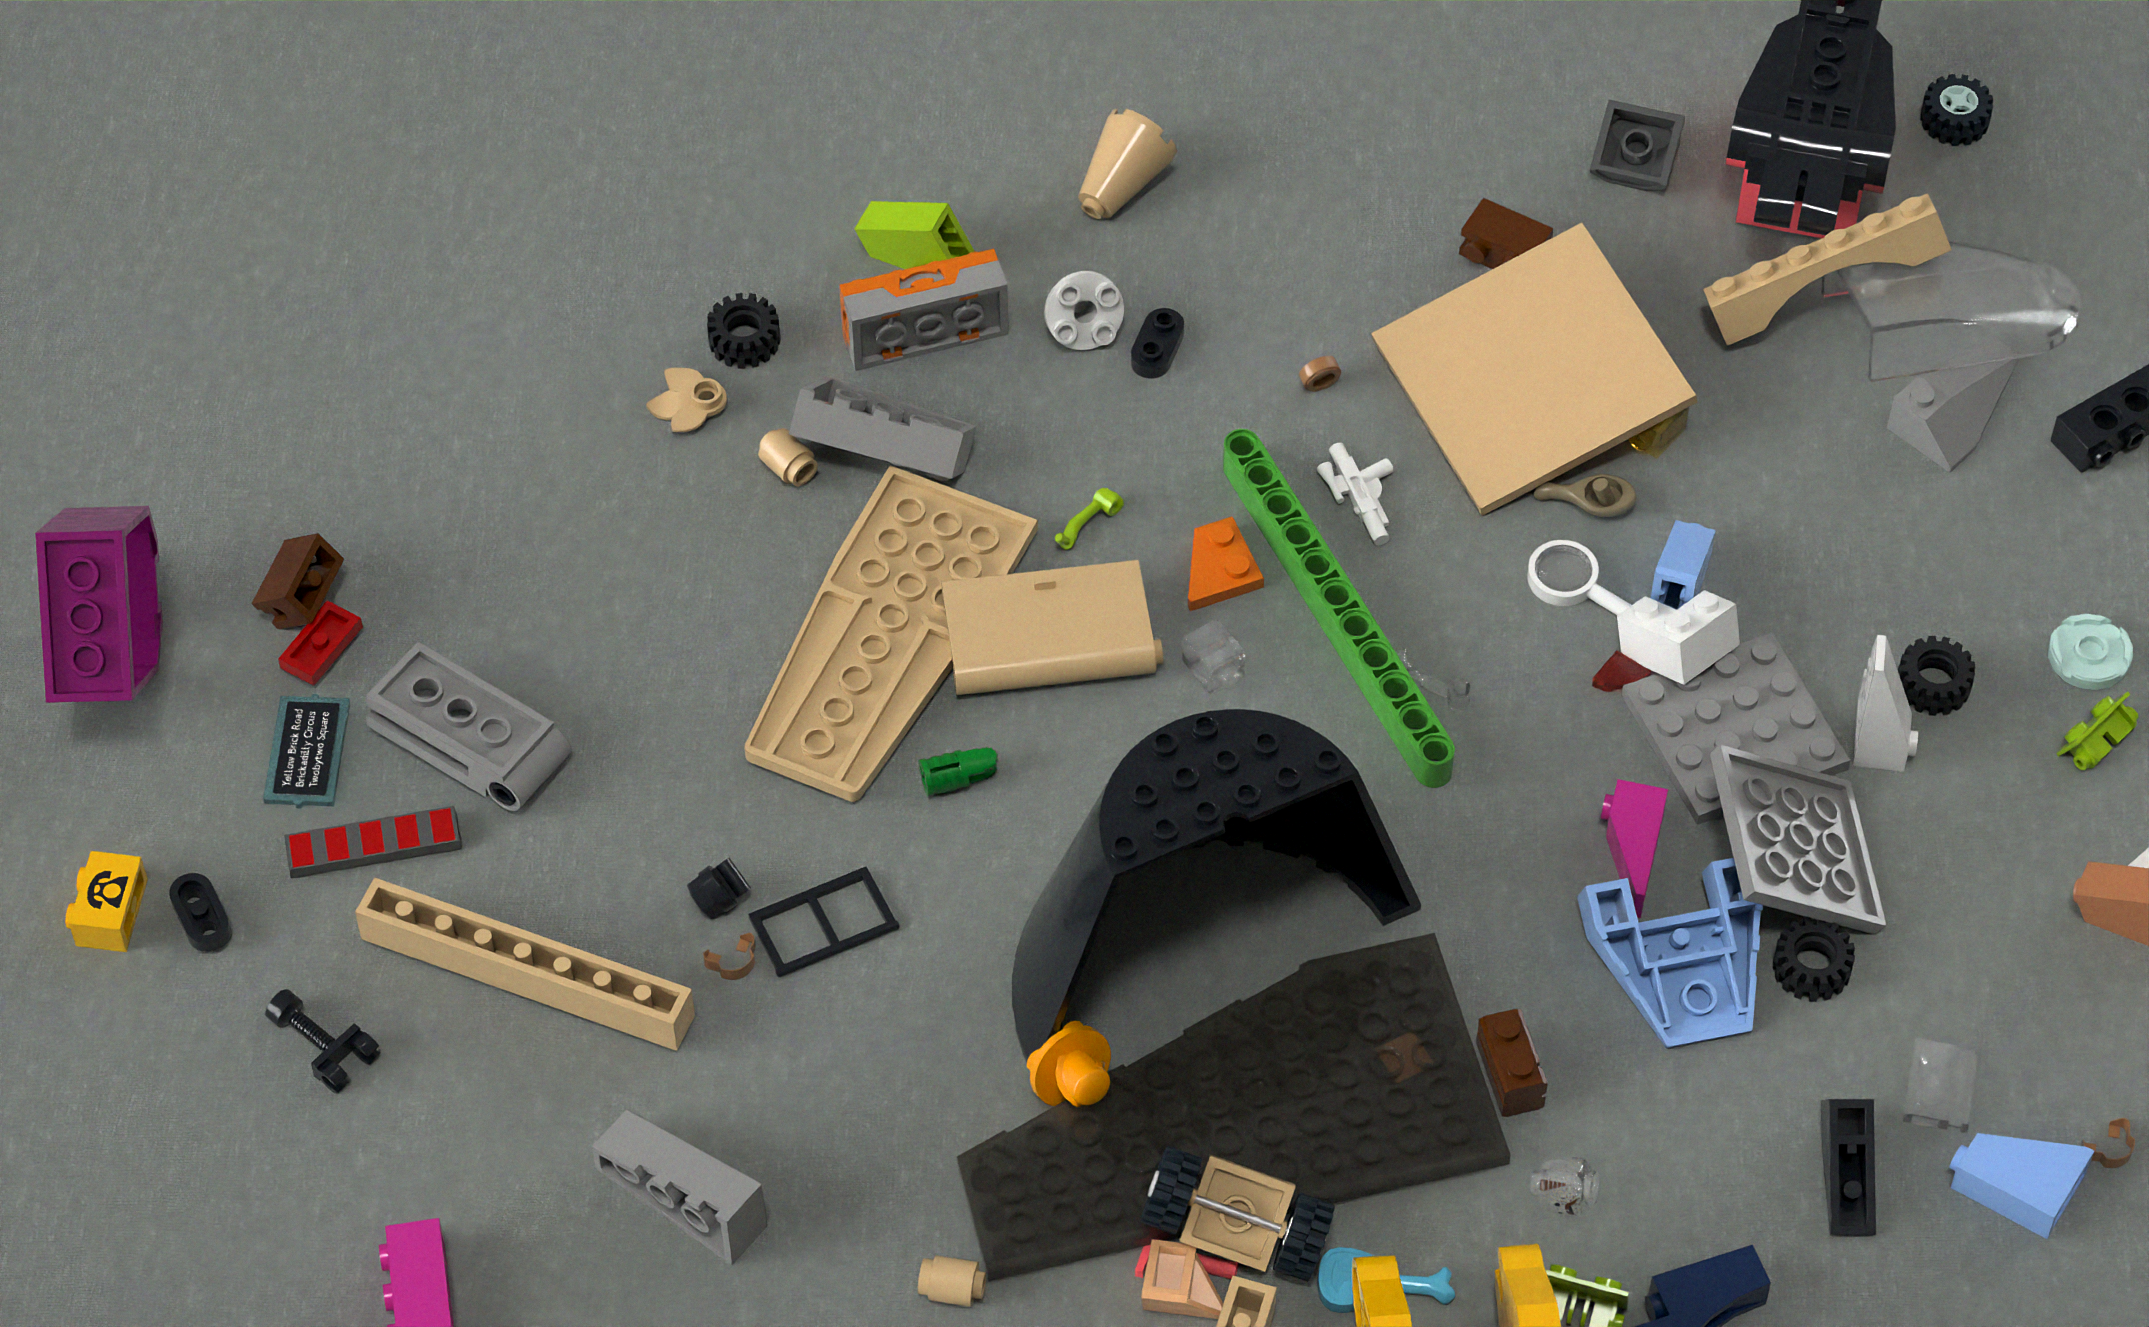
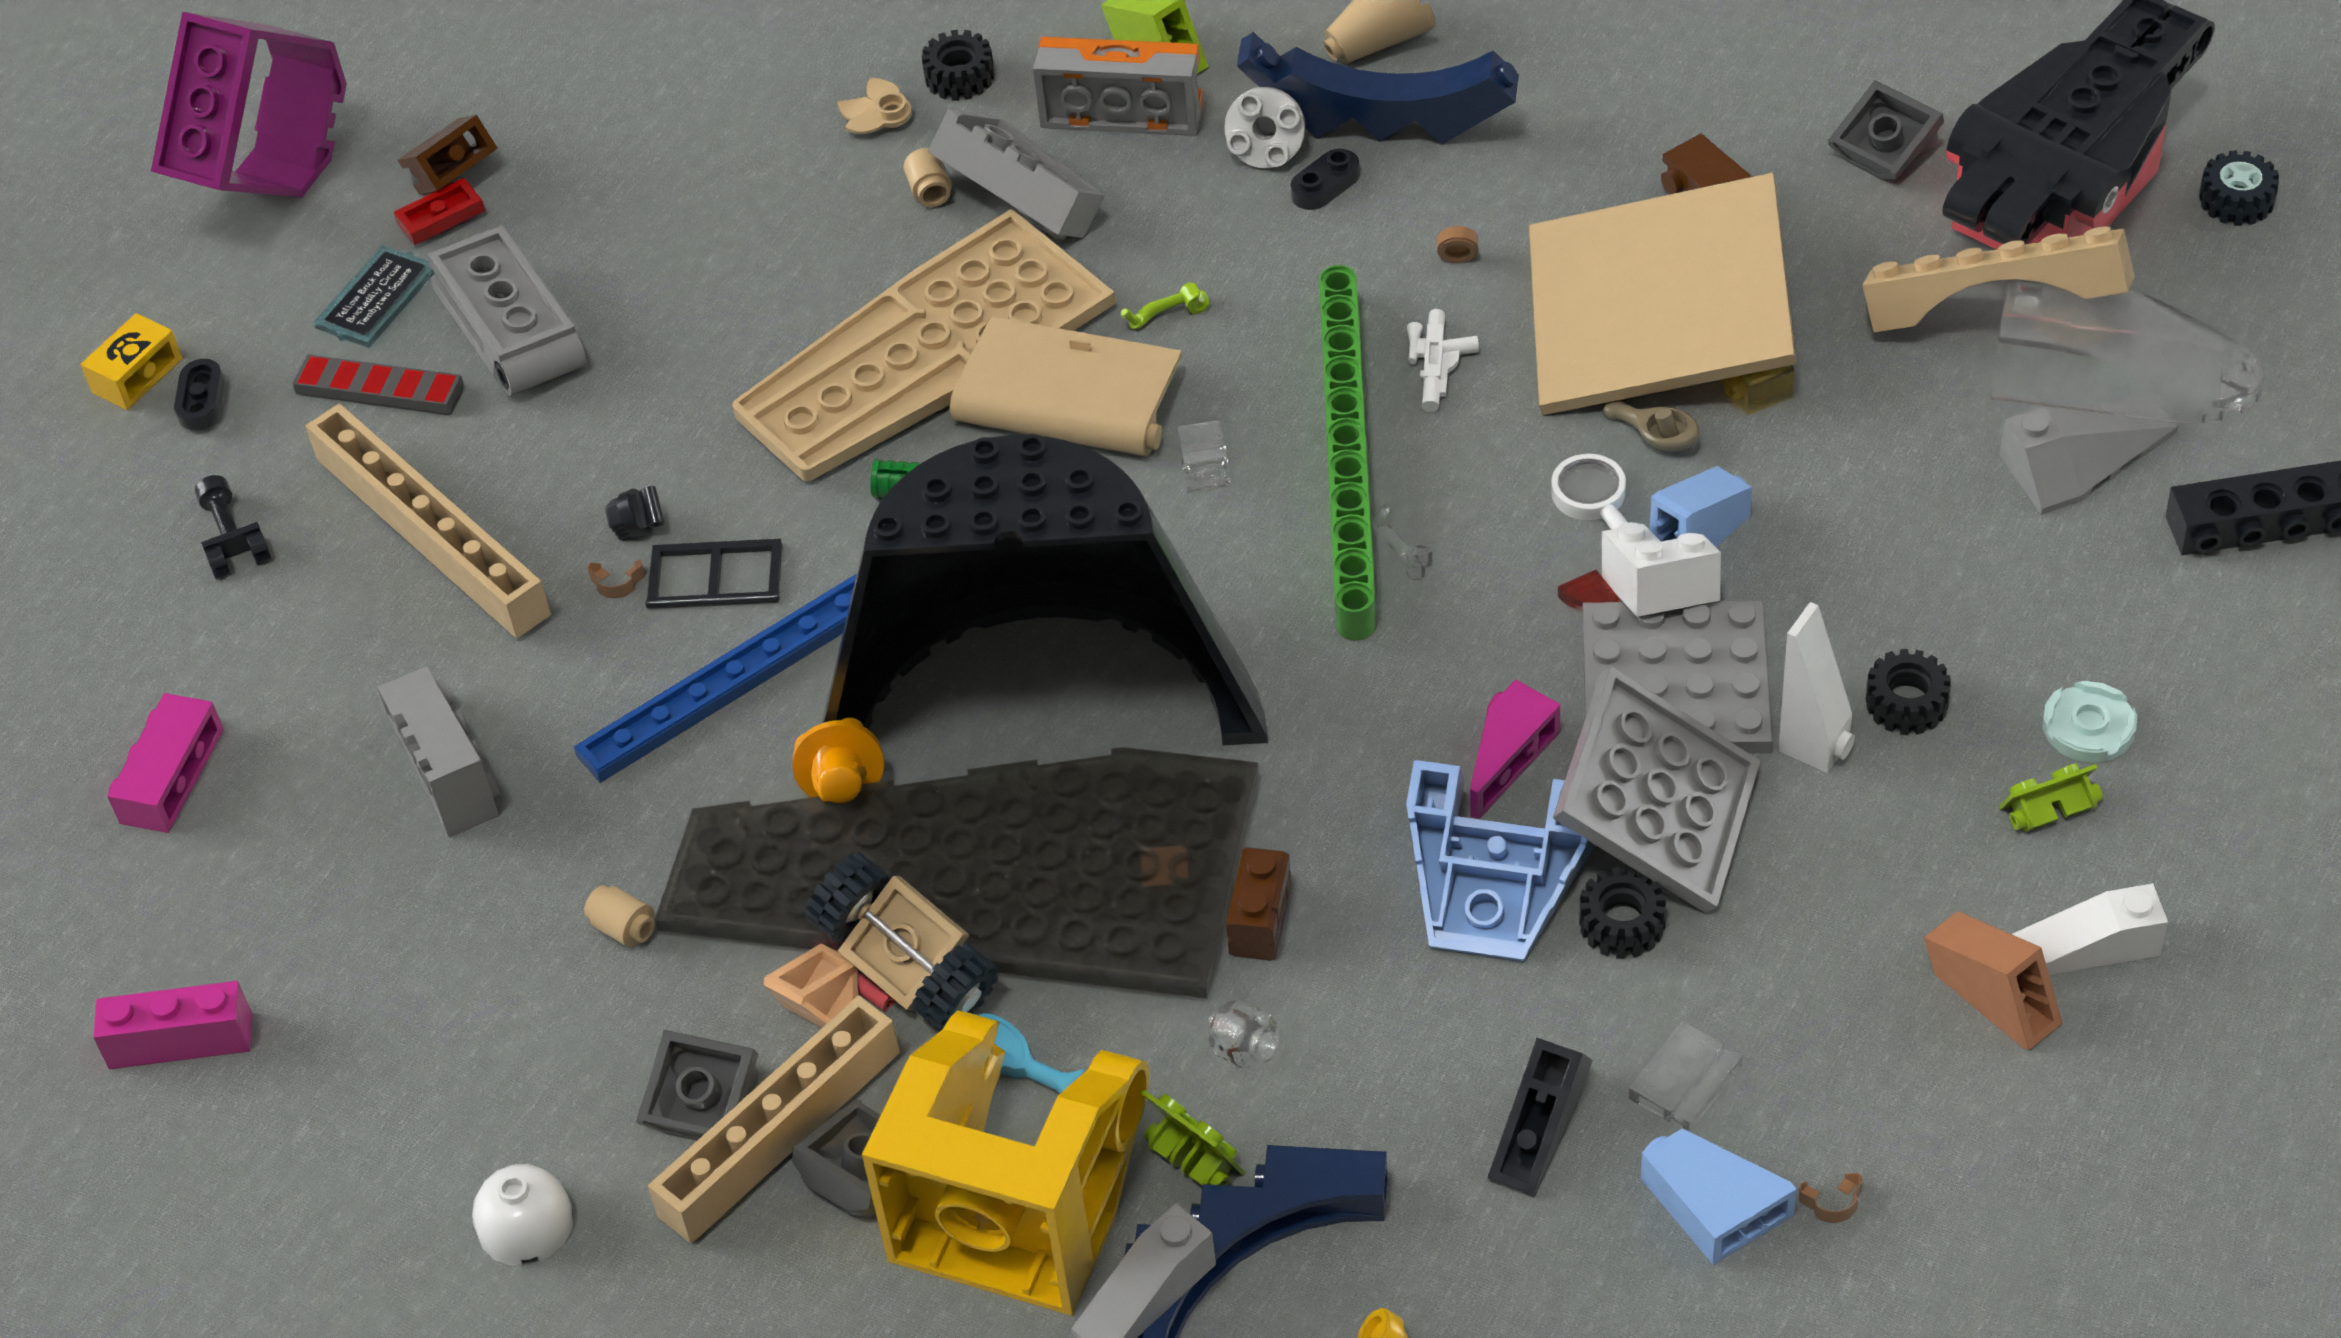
camera: 30 degrees right, 5 degrees down
orange wing [1188,516,1264,611] -> none
none -> blue tile [573,574,857,783]
none -> dark blue arch [1236,32,1519,144]

